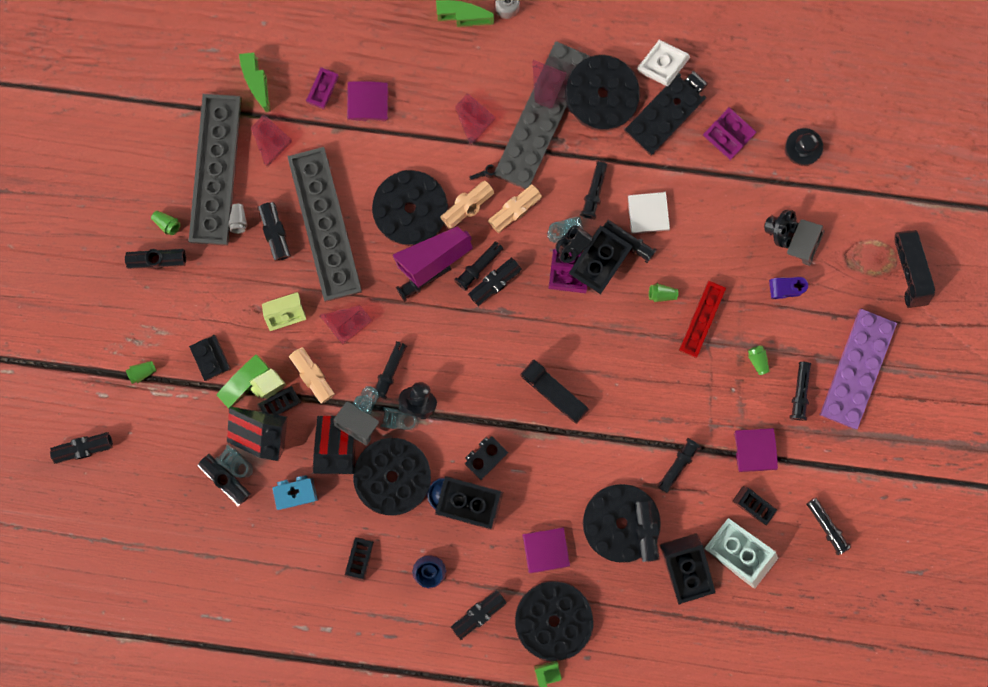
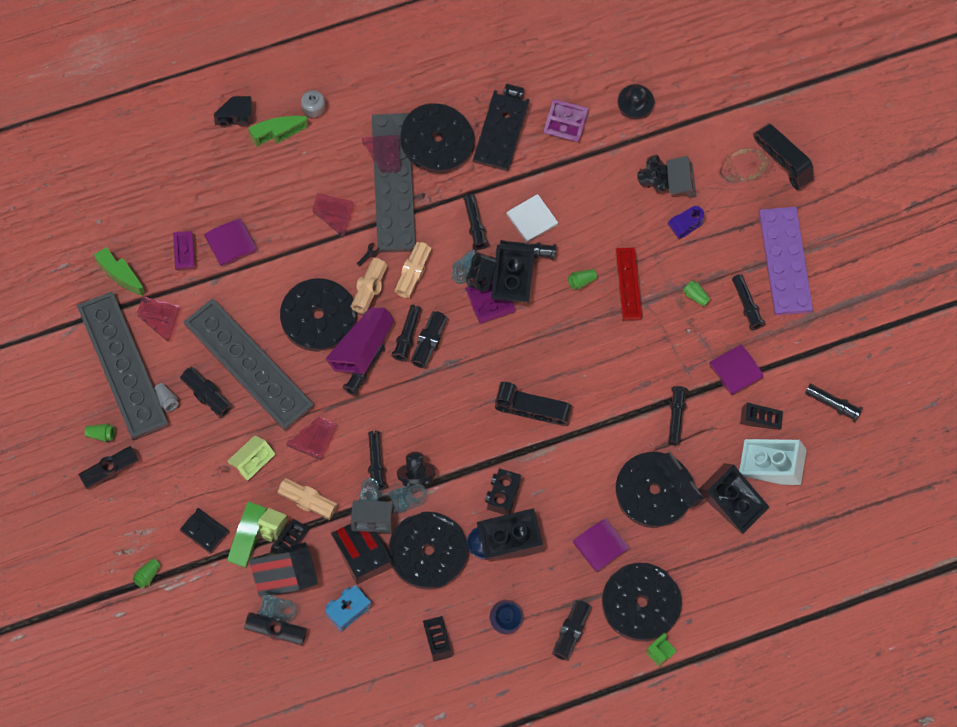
camera: 30 degrees left, 15 degrees down
black piece [50,432,113,464] -> none
white tile [637,40,690,87] -> none

